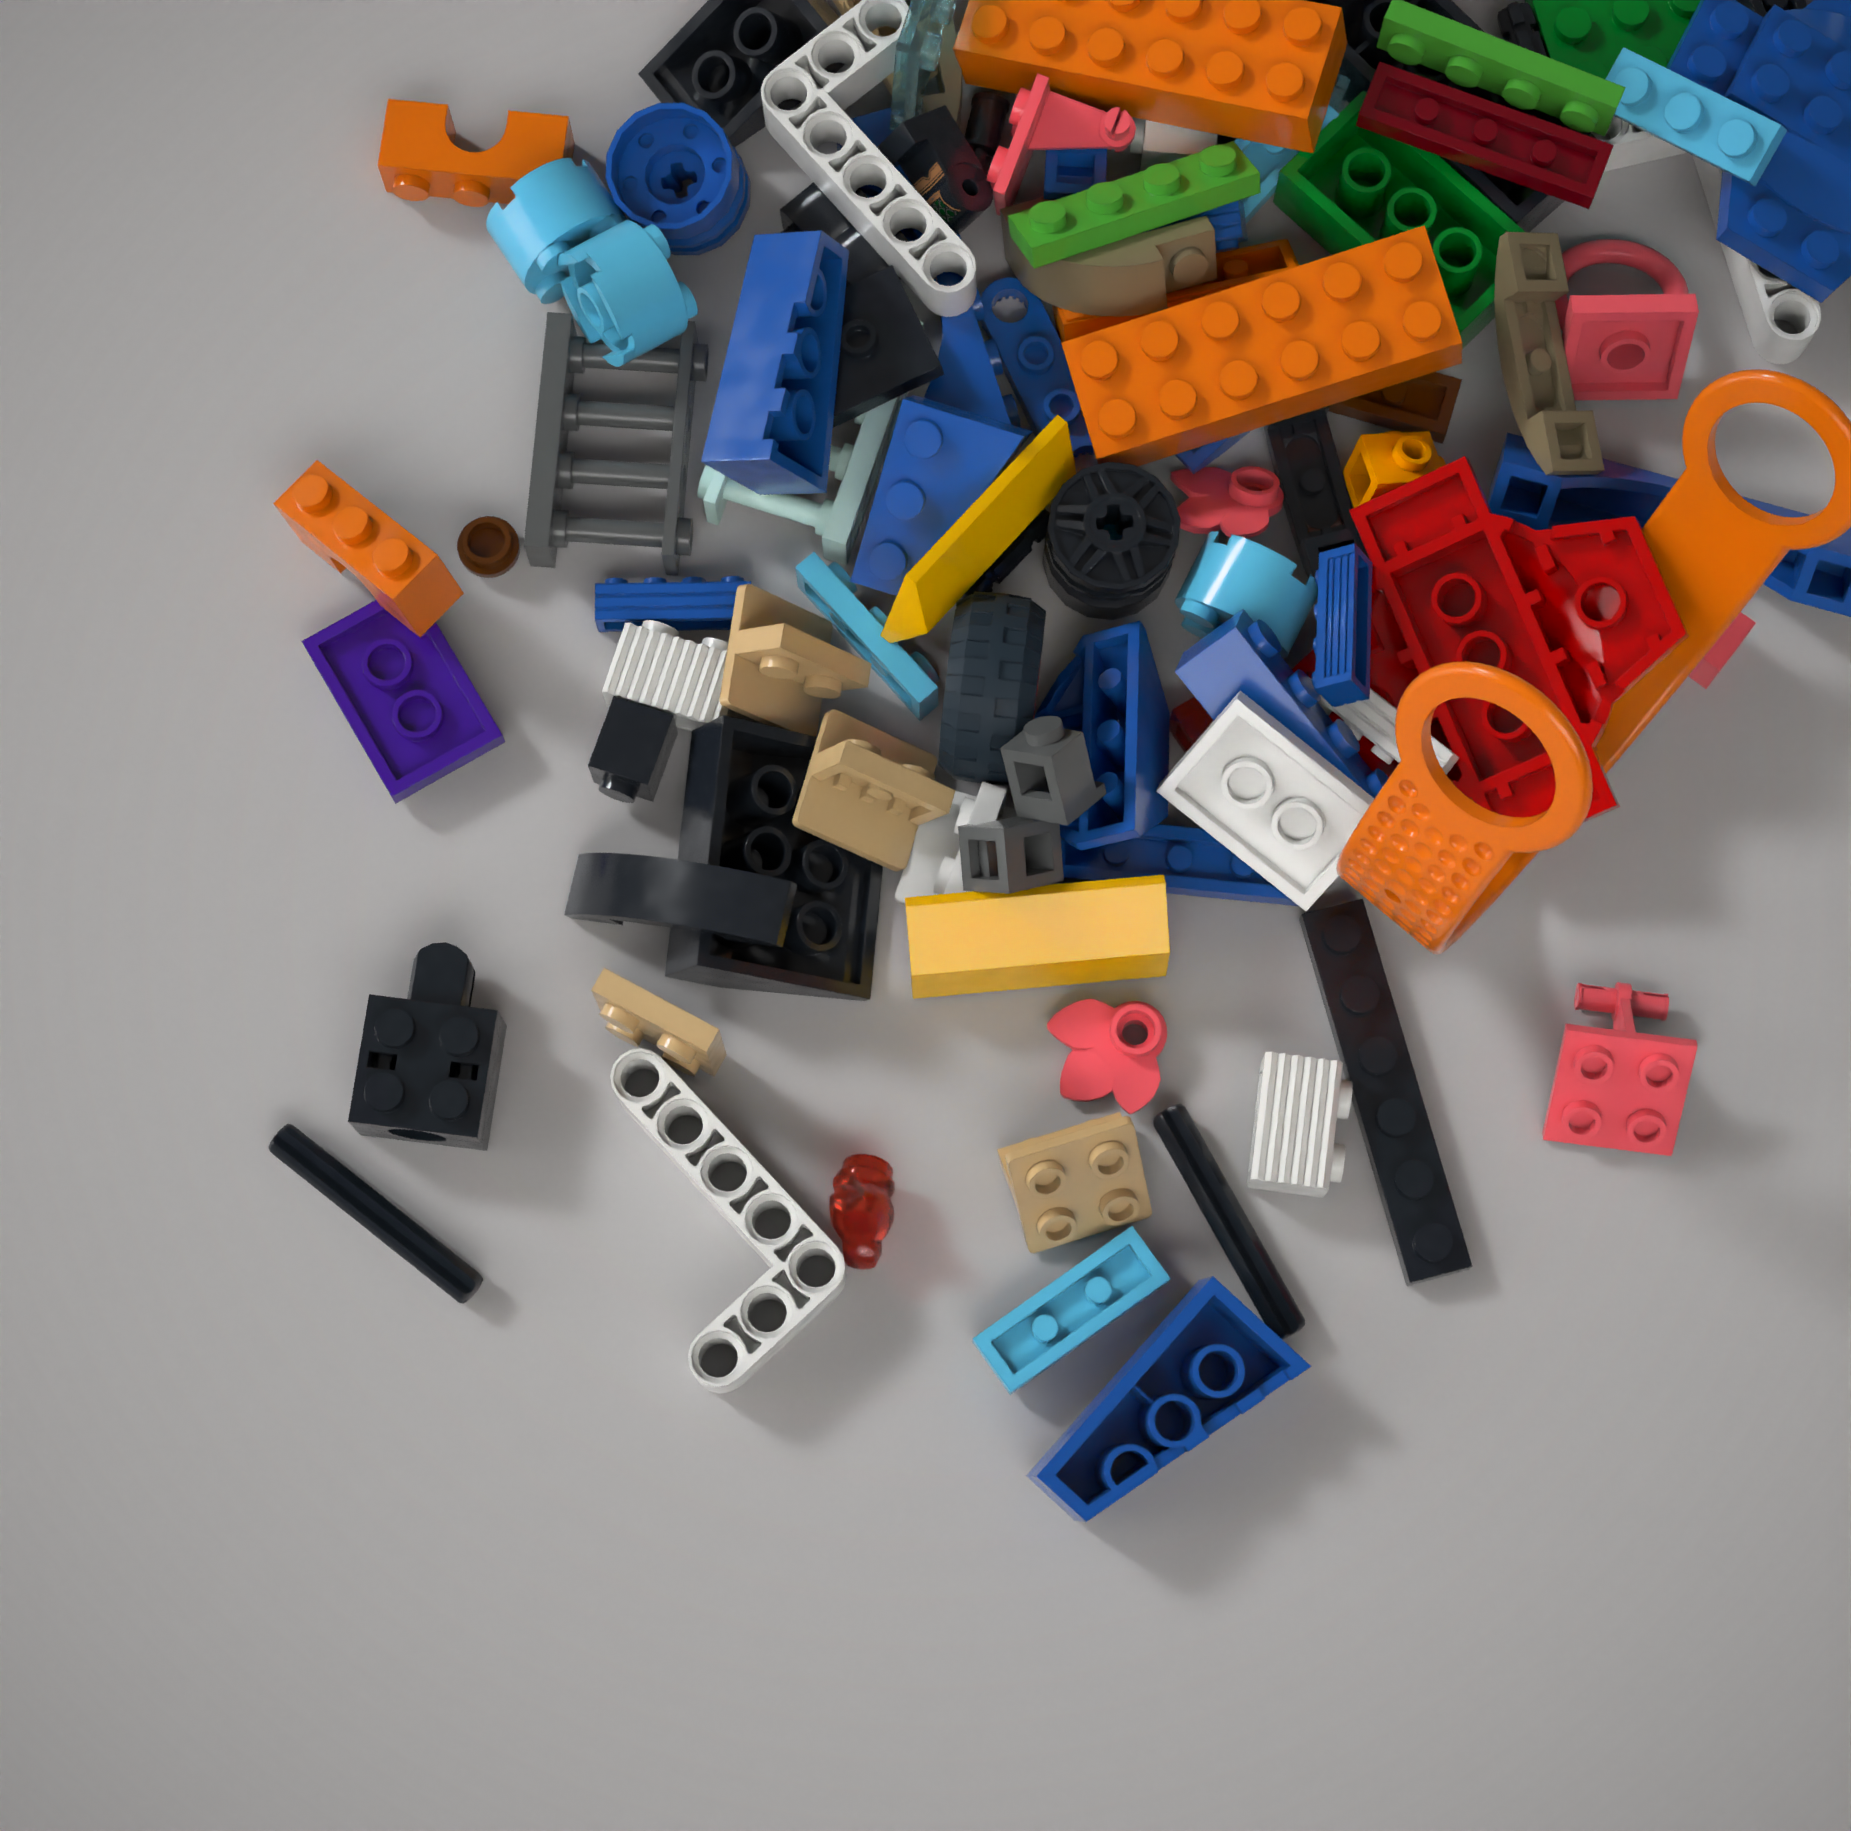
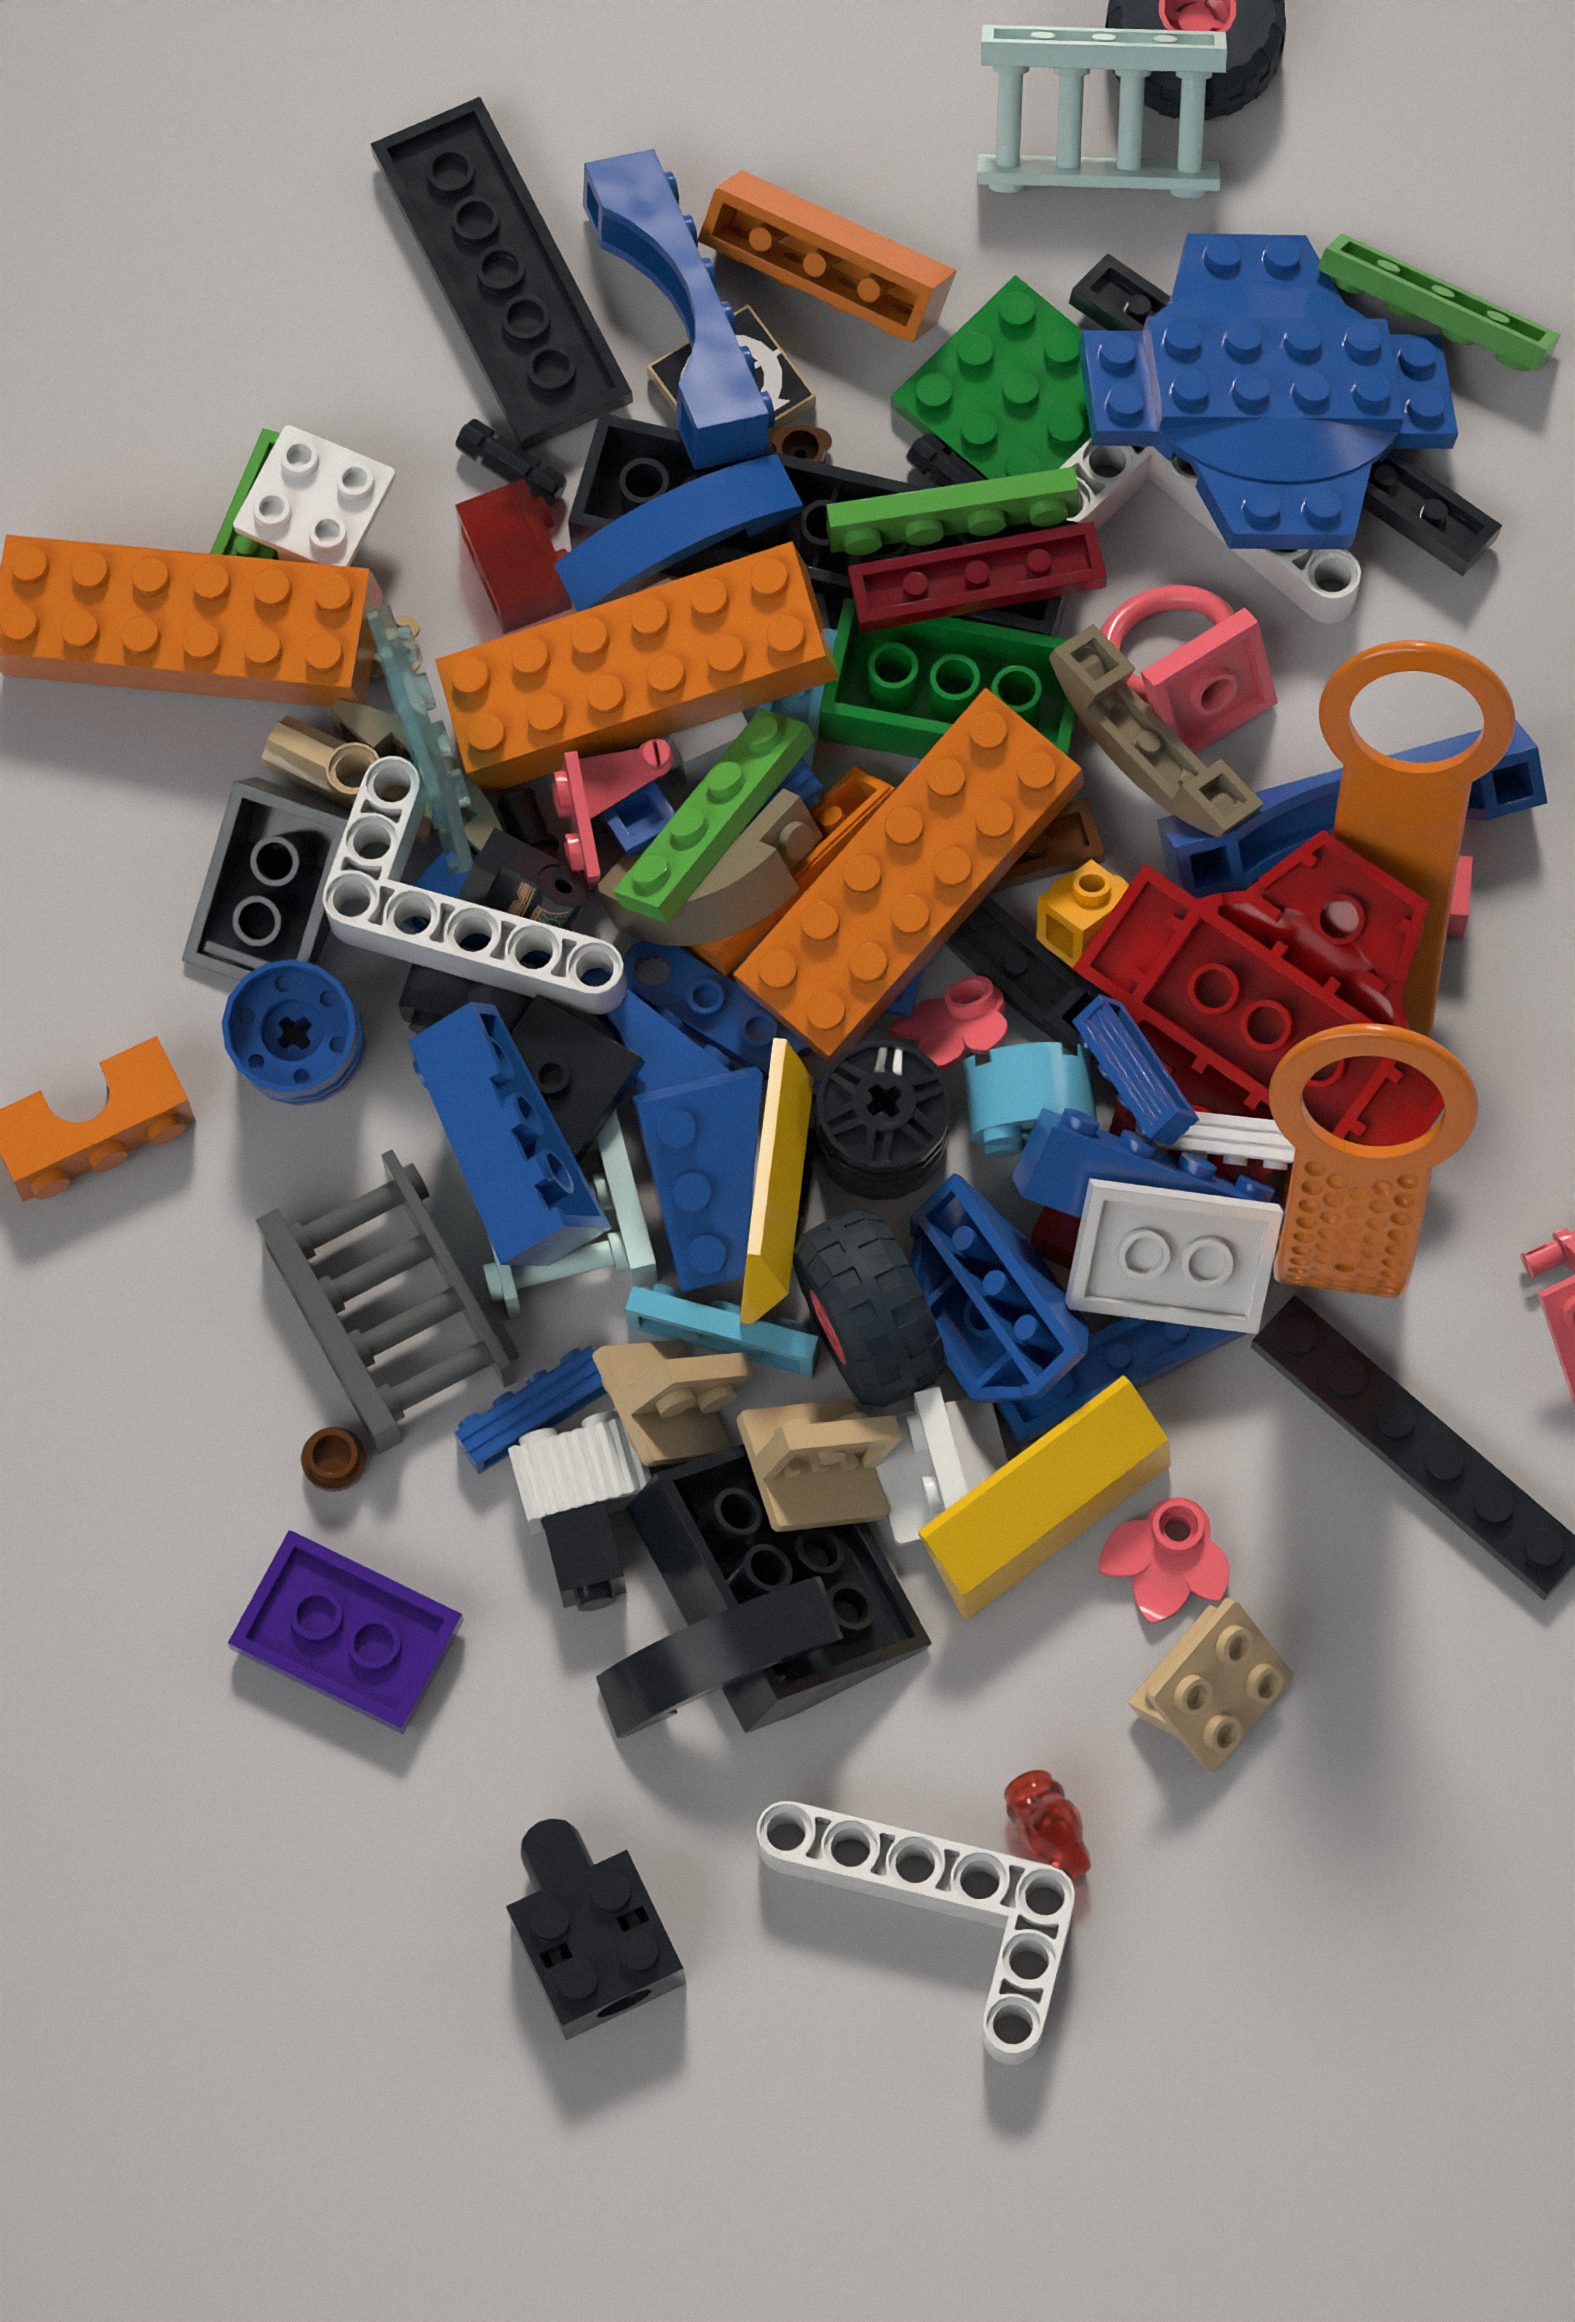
camera: 30 degrees left, 5 degrees down
black axle [268,1124,483,1304] -> none
orange arch [273,460,464,637] -> none
medium azure brick [486,158,628,304] -> none
medium azure brick [557,220,698,367] -> none
tan plate [591,968,727,1077] -> none
dark grey brick [958,816,1064,894] -> none
medium azure plate [972,1226,1171,1395] -> none
dark grey brick [1000,716,1106,826] -> none
blue wedge [1026,1276,1312,1522] -> none
black axle [1153,1104,1305,1340] -> none
white brick [1246,1051,1353,1198] -> none
medium azure plate [1605,47,1787,186] -> none

